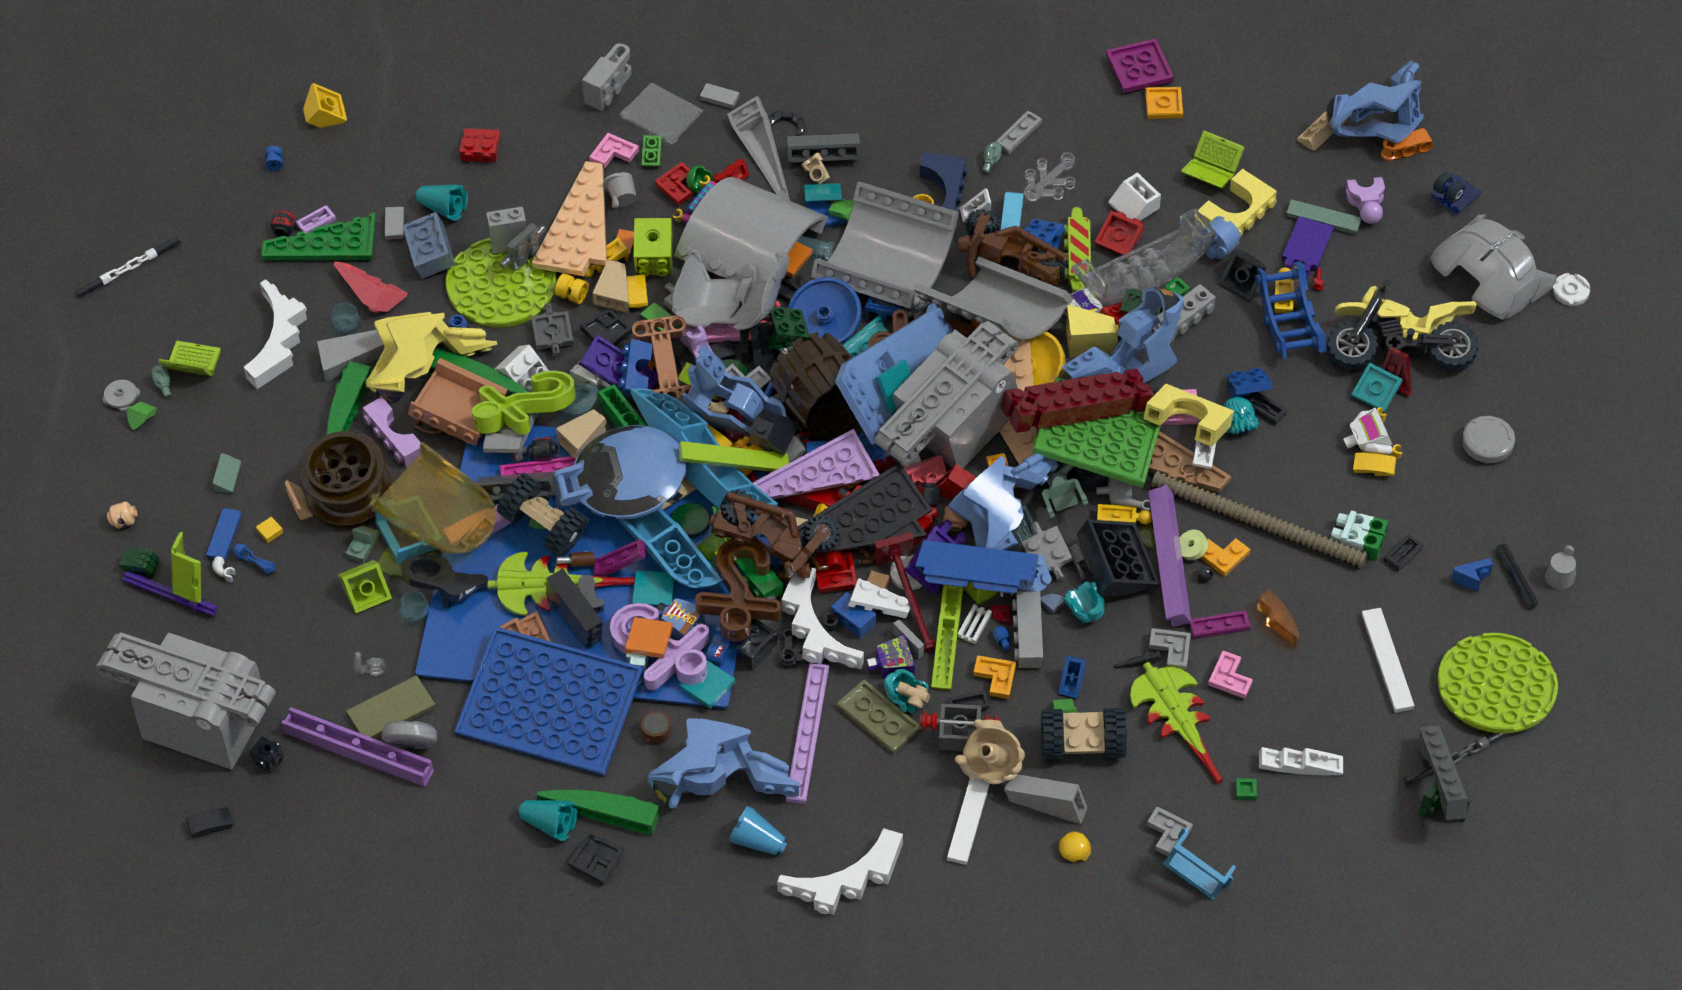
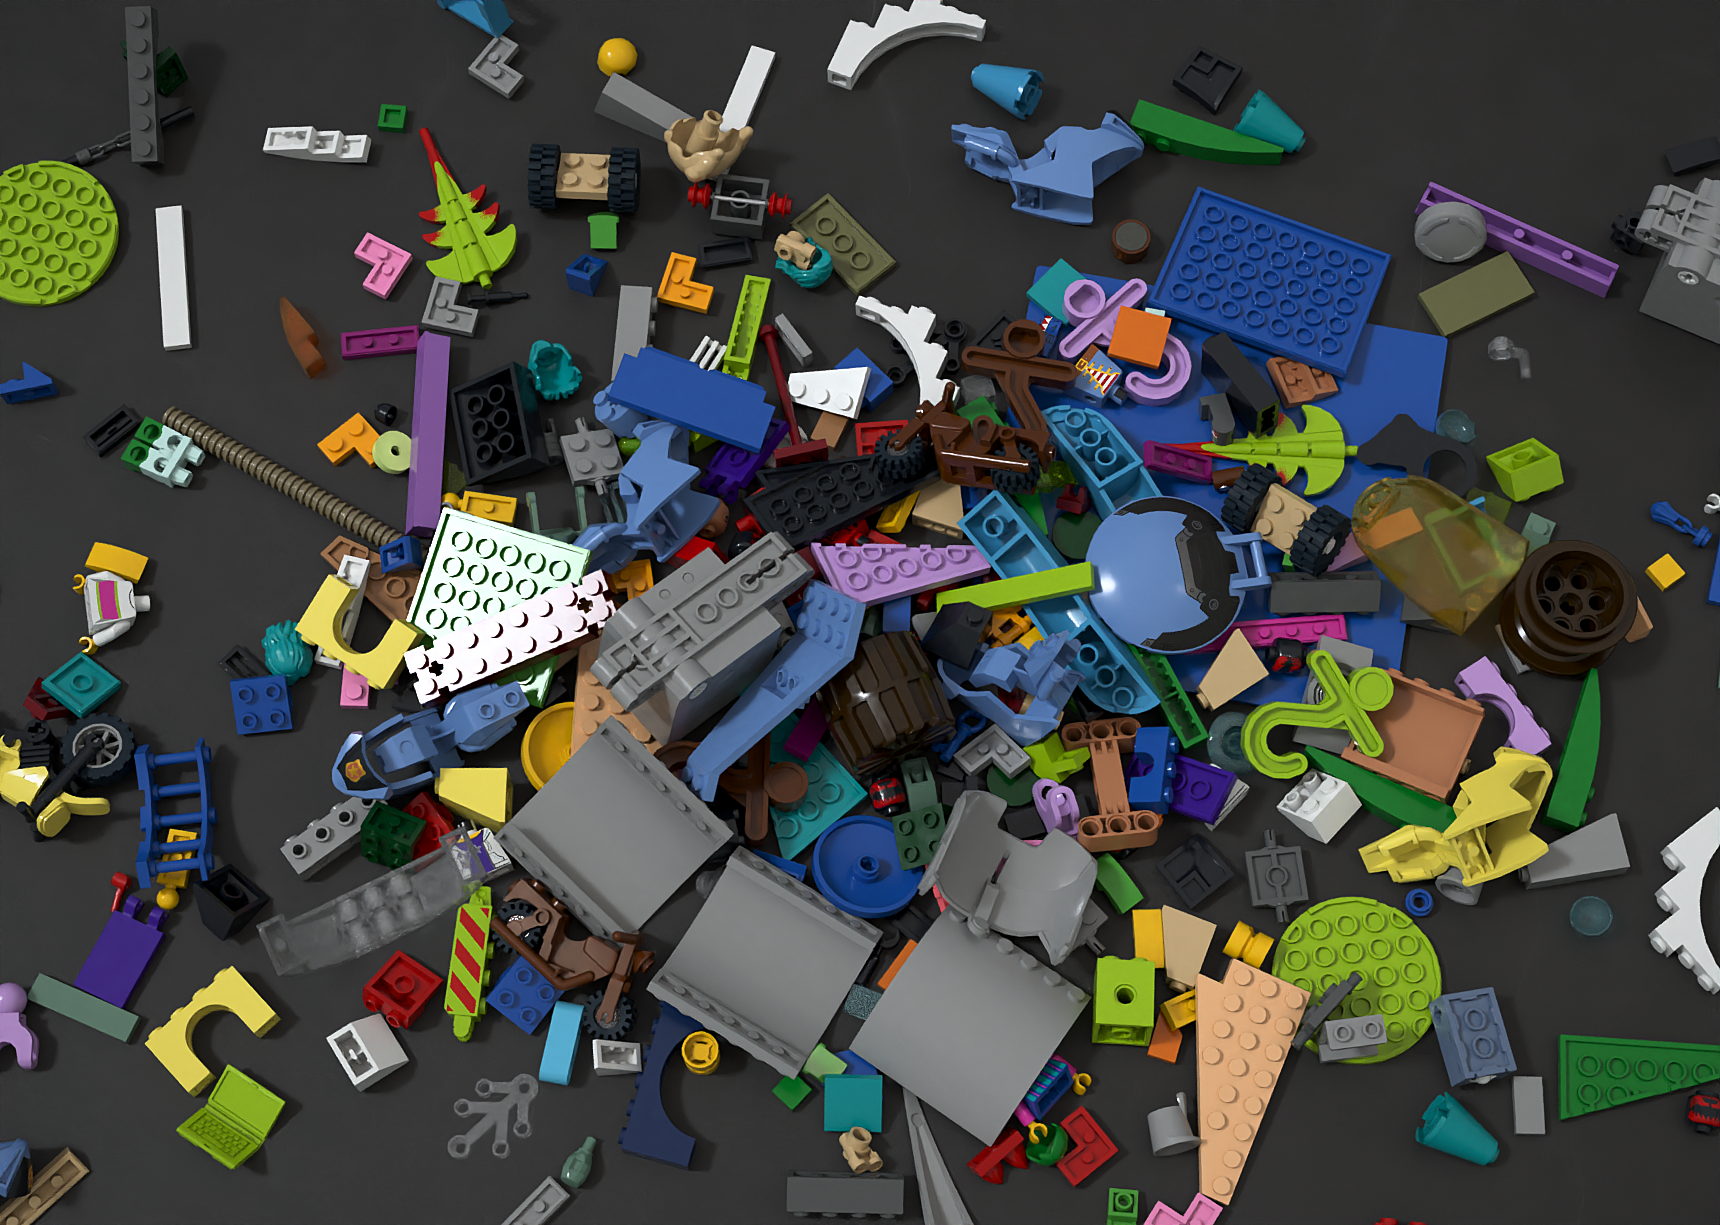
camera: 175 degrees left, 15 degrees up
lavender tile [296,205,337,233] -> none
coral wedge [334,262,408,313] -> none
teal tile [632,571,675,608] -> none
lavender tile [786,663,829,804] -> none
torso [866,635,915,679] -> none
teal tile [876,360,911,411] -> none
blue cylinder [992,626,1011,651] -> none
sand blue tile [1040,594,1066,614] -> none
green tile [1164,276,1190,297] -> none
medium blue brick [1196,216,1241,259] -> none
none -> blue slope [379,536,424,574]
none -> dark red tile [1056,483,1092,514]

